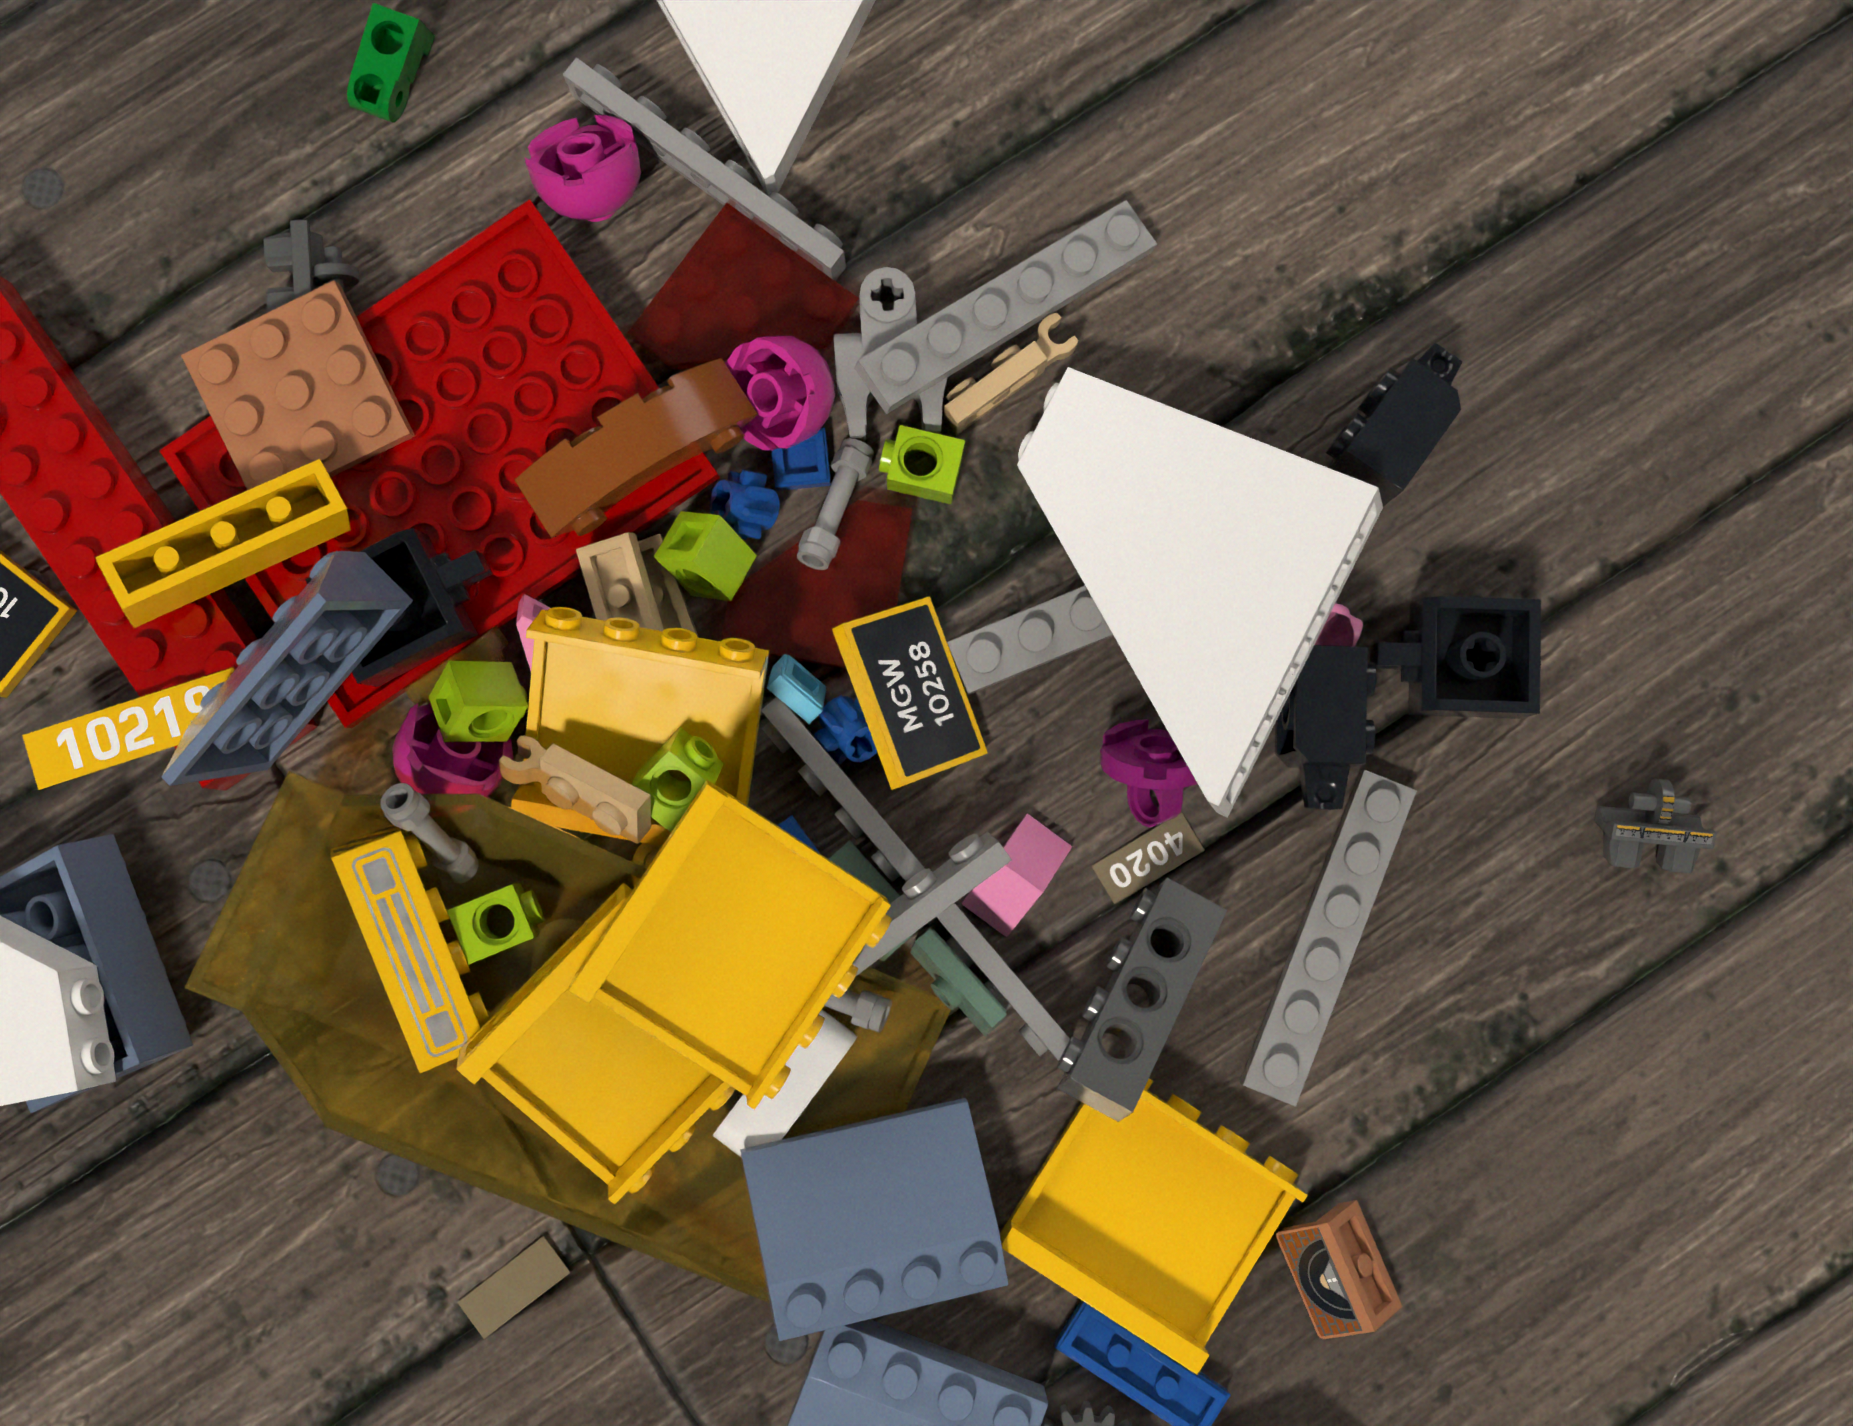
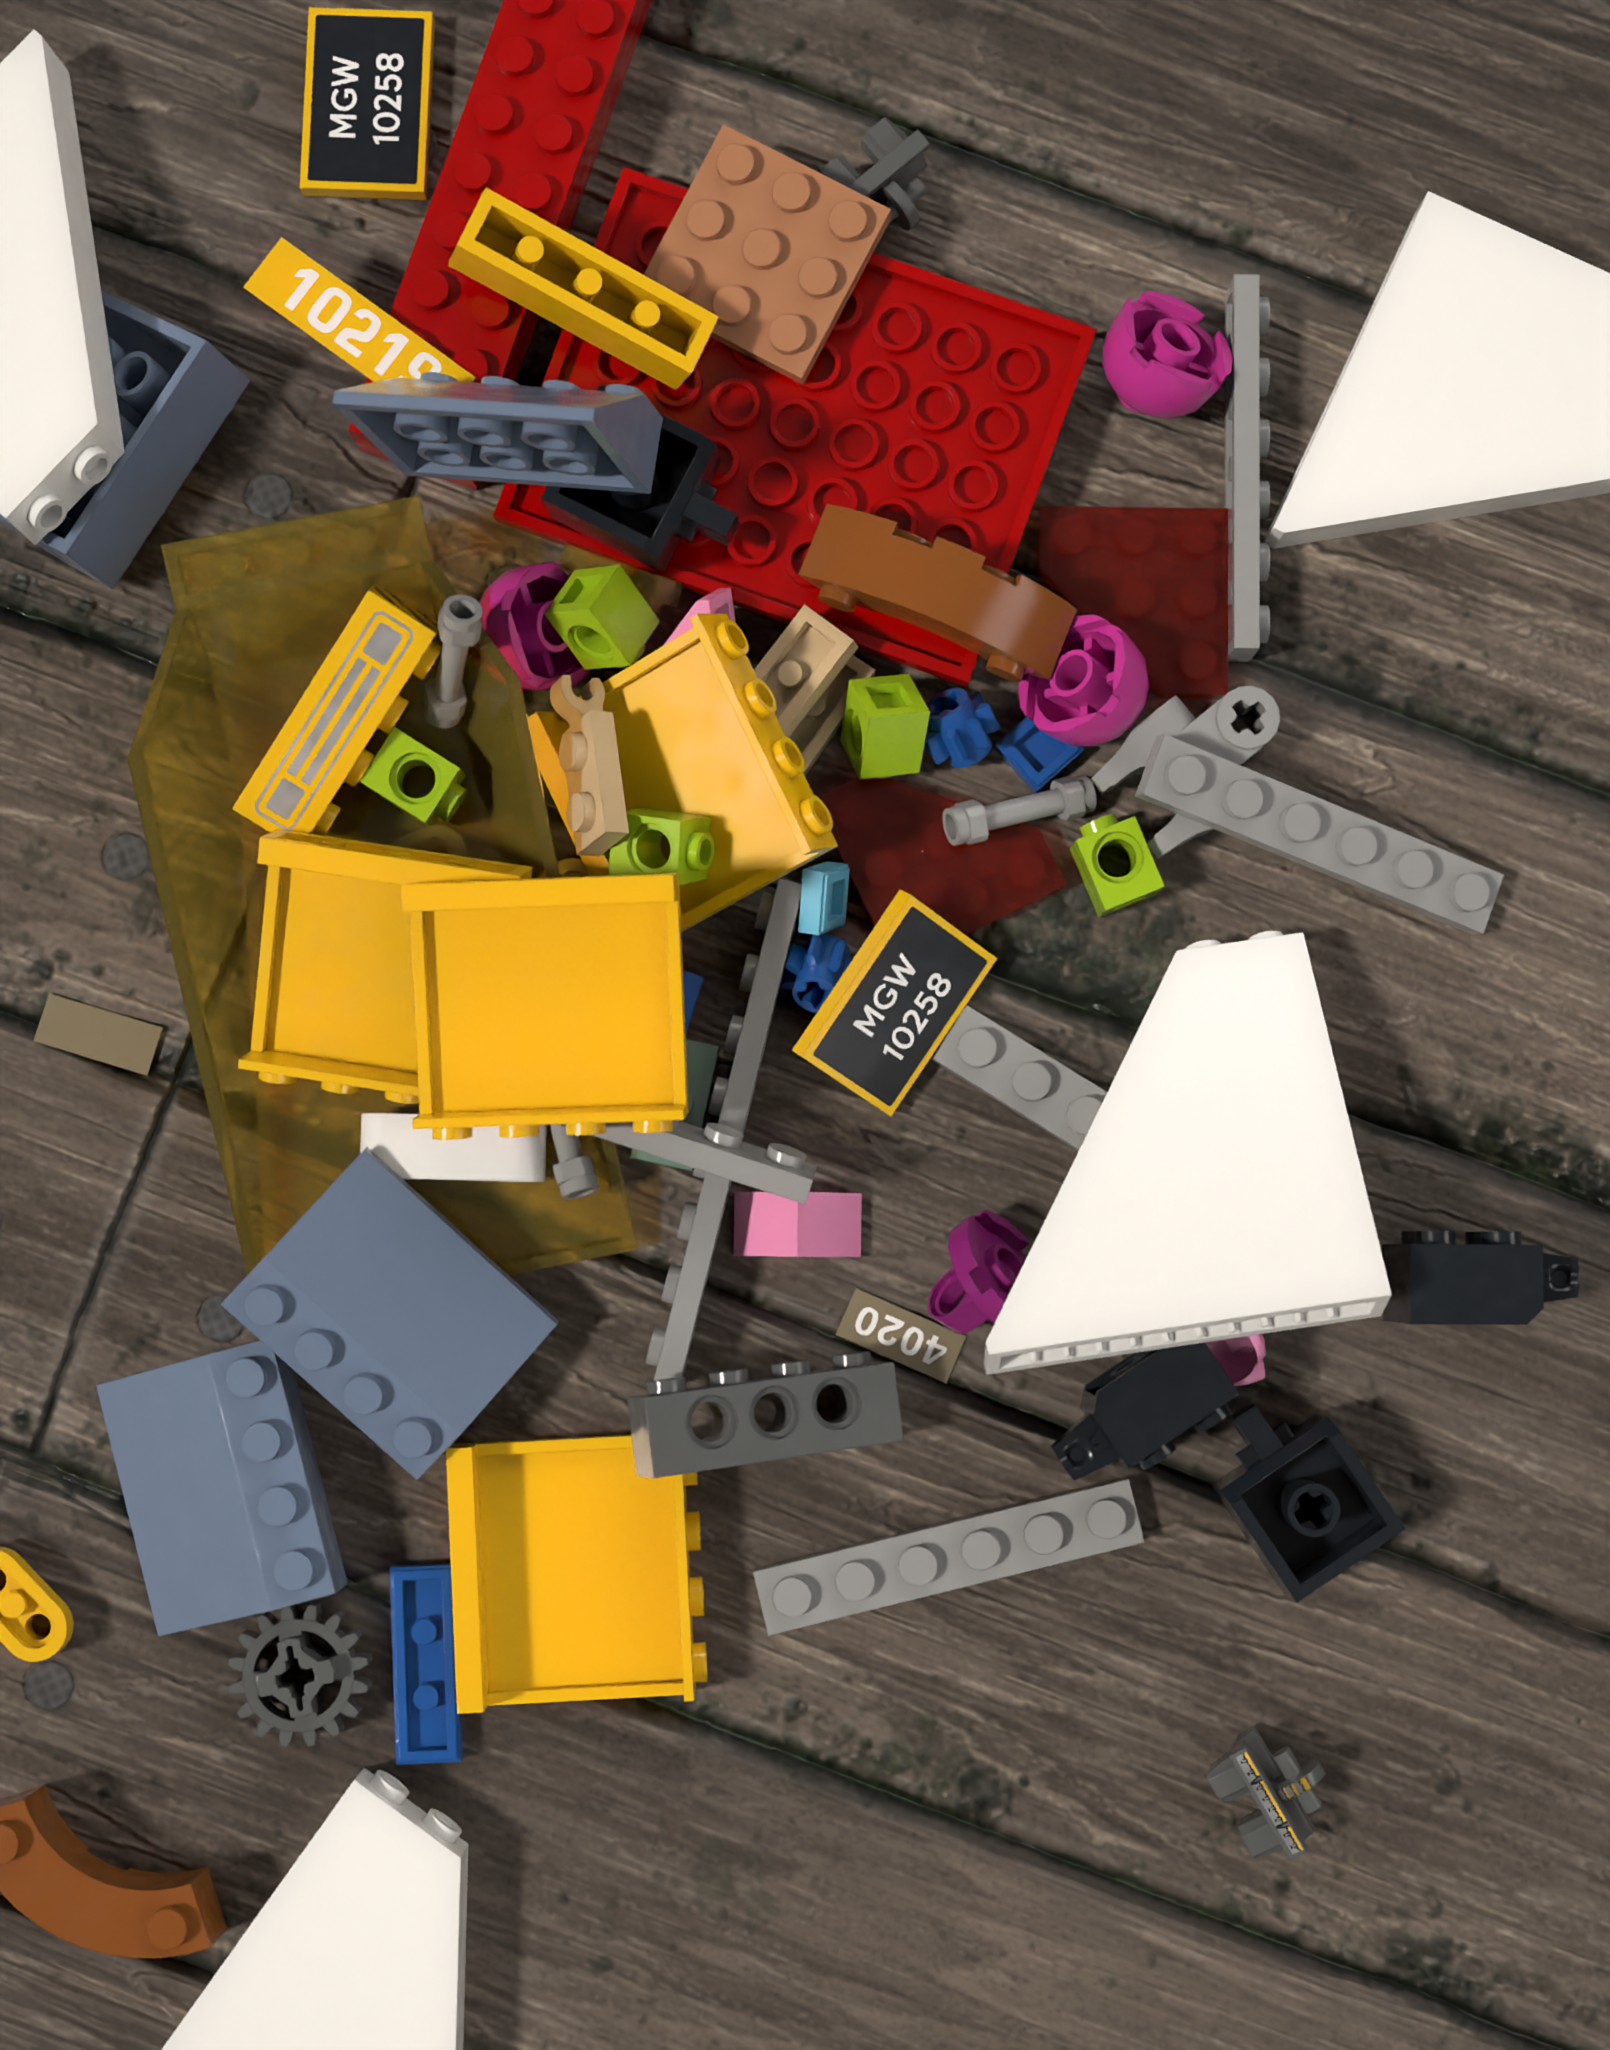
camera: 55 degrees right, 0 degrees up
green leg [347,3,435,123] -> none
sand green plate [910,928,1007,1037] -> none
tan plate [943,313,1079,436] -> none
panel [1276,1200,1403,1339] -> none

